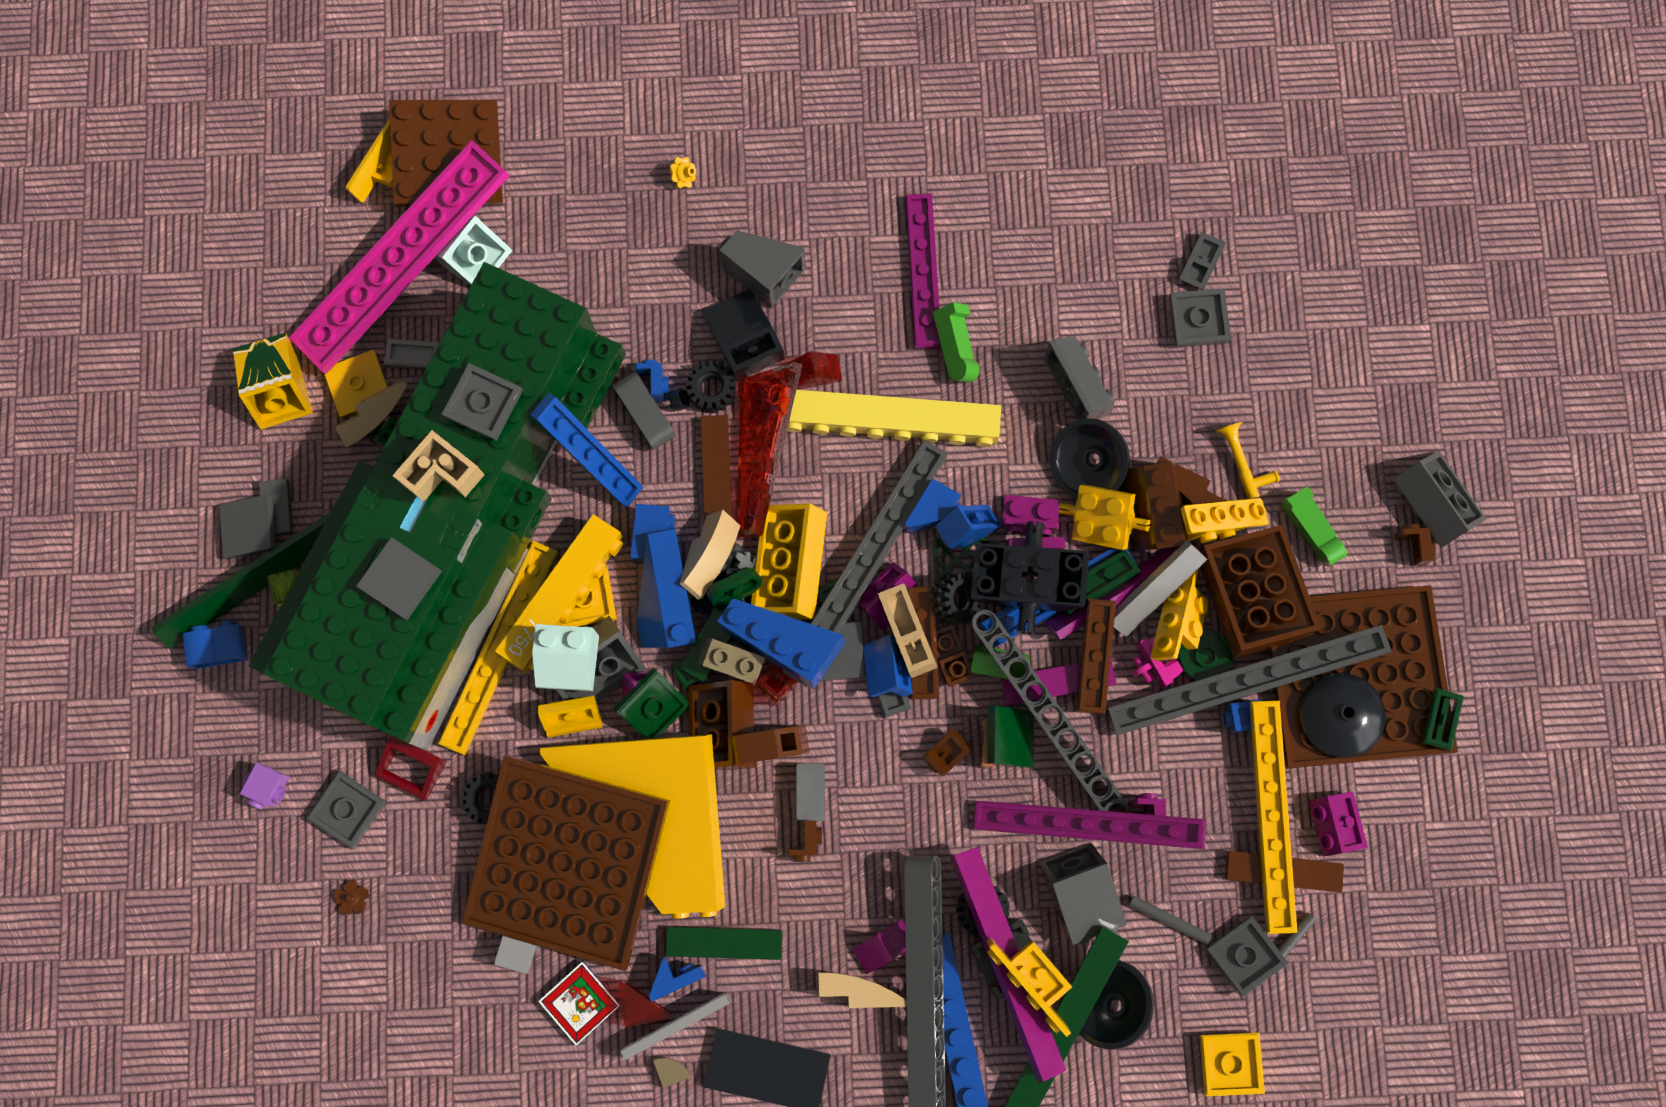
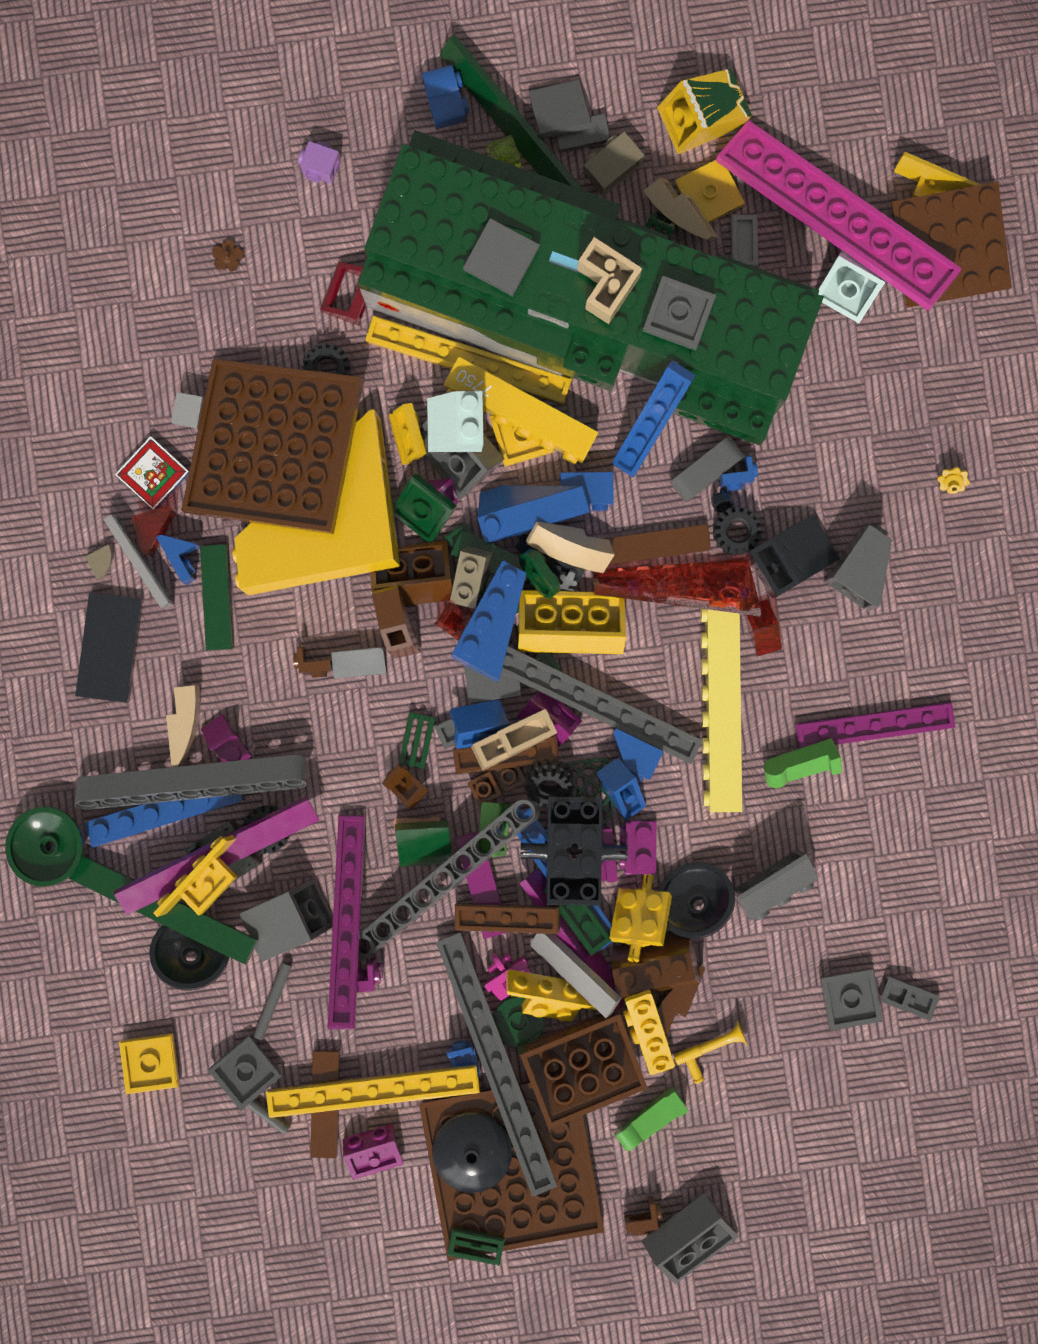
camera: 85 degrees right, 10 degrees up
dark grey tile [306,771,387,850] -> none
none -> dark green tile [399,712,436,769]
none -> dark tan piece [583,131,645,196]

